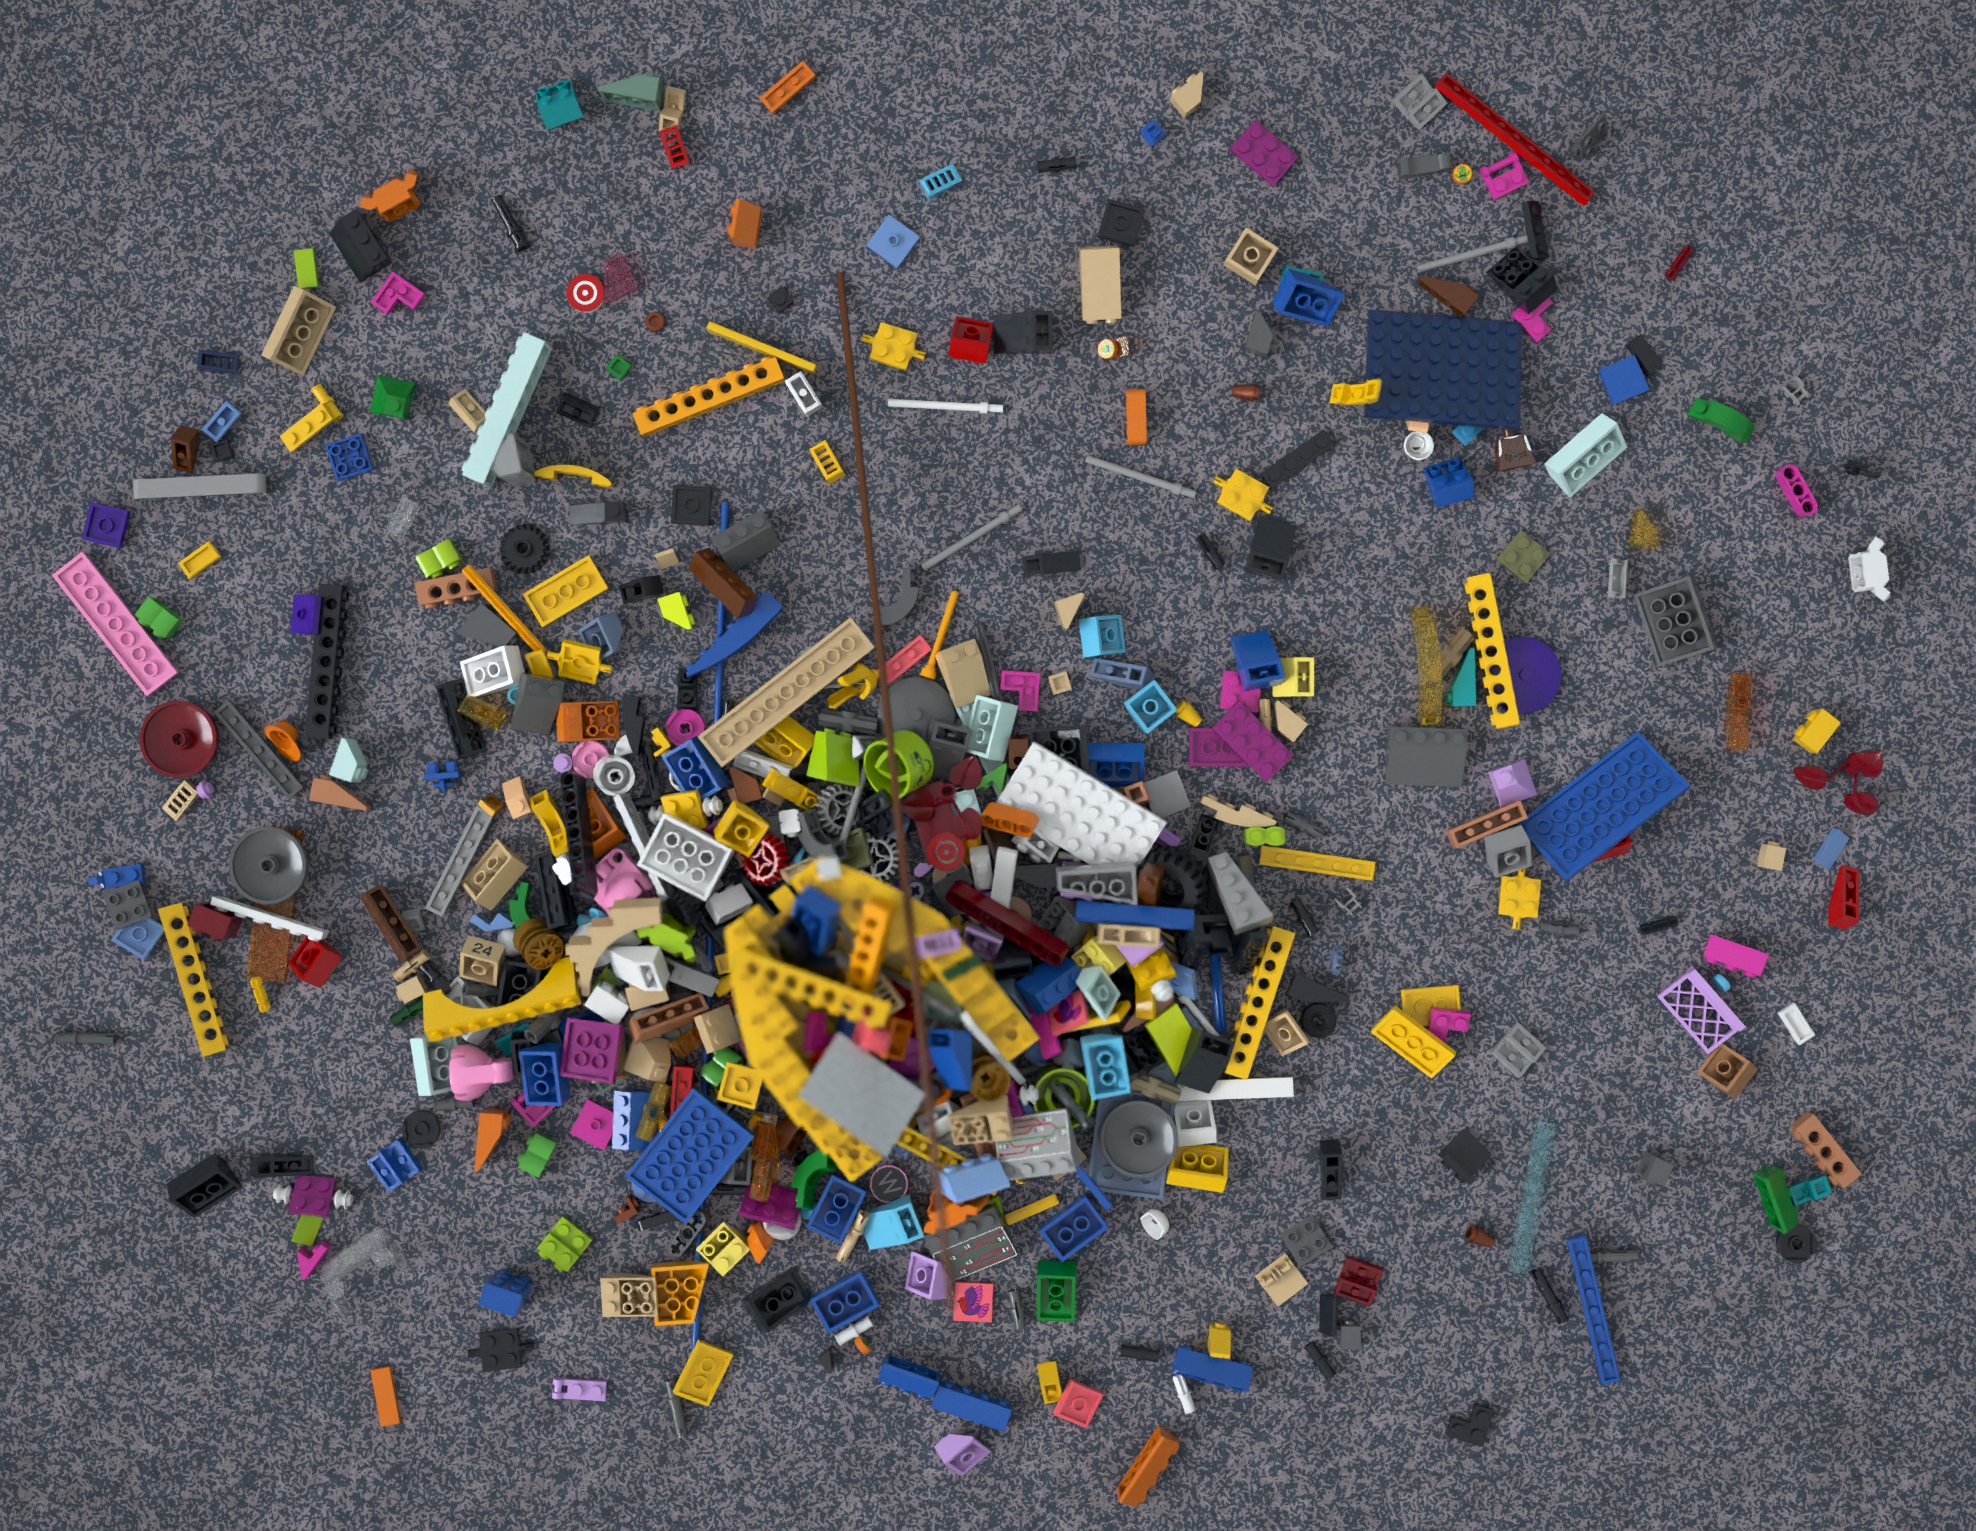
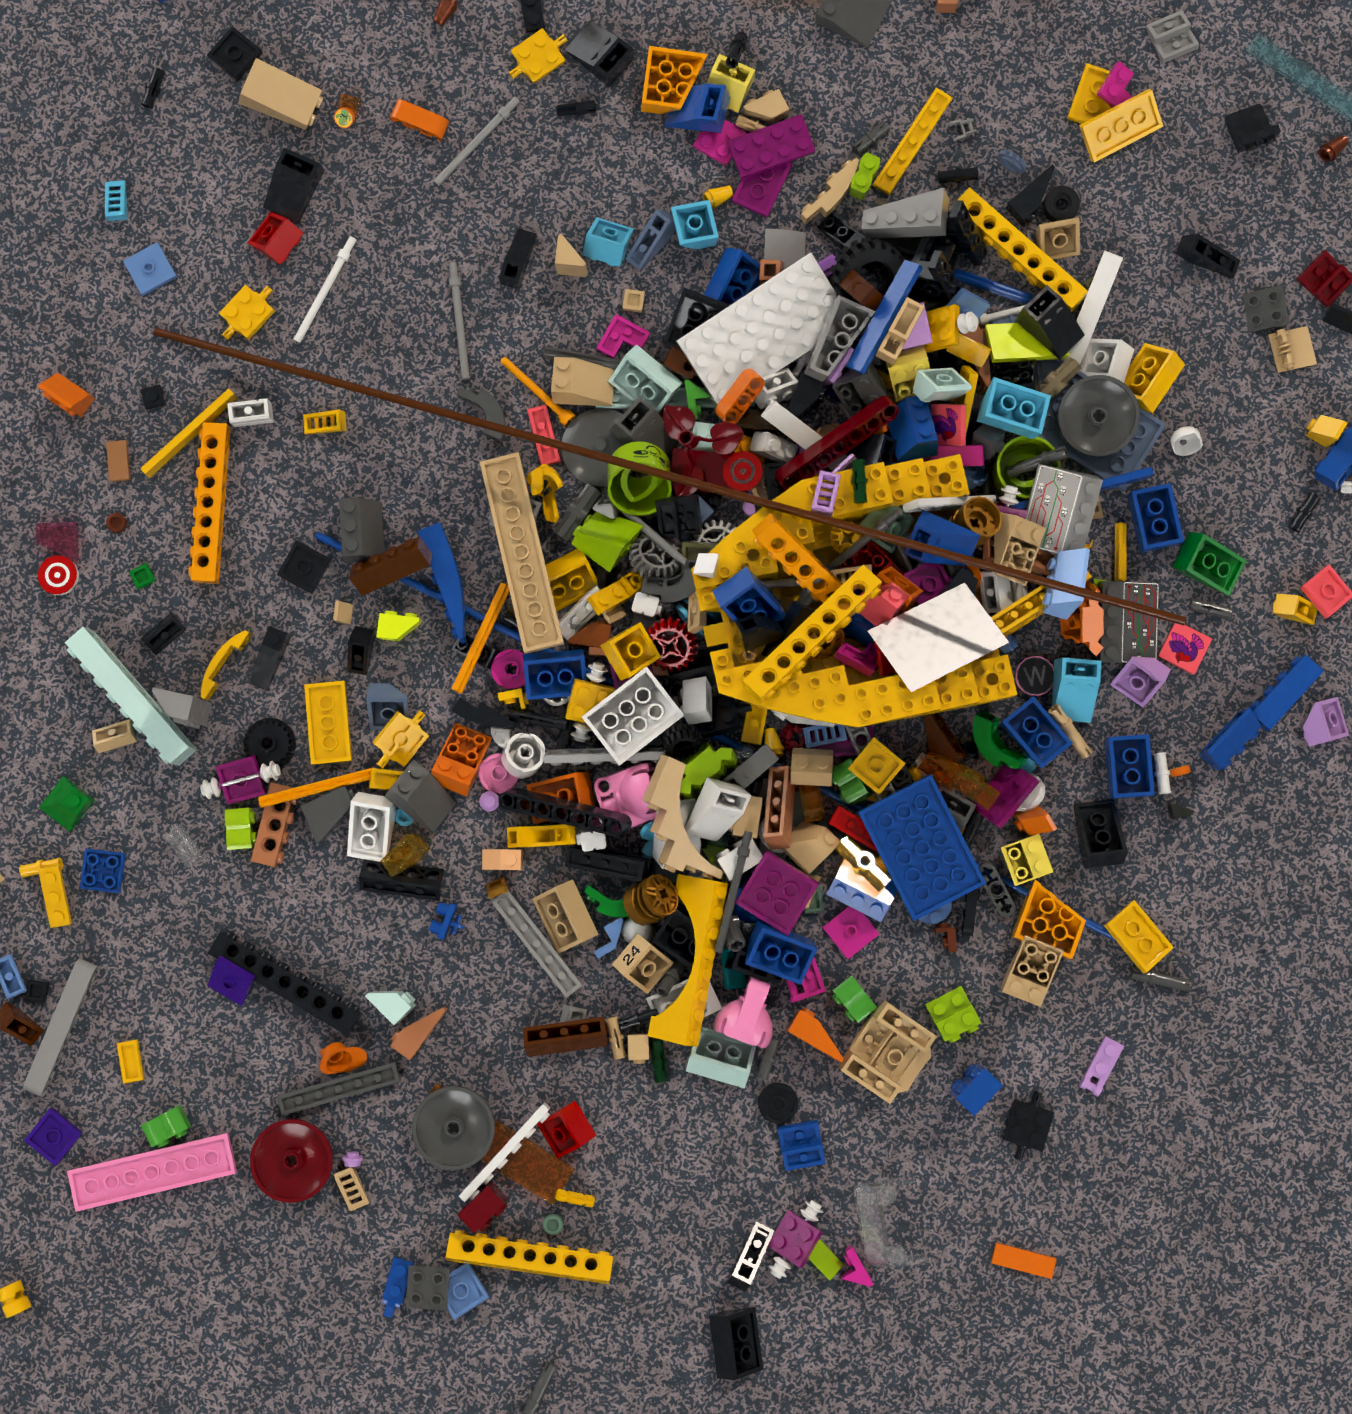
camera: 55 degrees left, 5 degrees down
none -> medium nougat tile [106,440,130,482]
none -> magenta plate [200,755,281,805]
none -> light orange axle [452,583,510,694]
none -> sand green tile [543,1214,563,1235]
none -> light orange wedge [641,46,708,114]
none -> dark grey bar [714,831,752,953]
none -> black pin [726,32,747,69]
none -> tan slope [839,1000,937,1104]

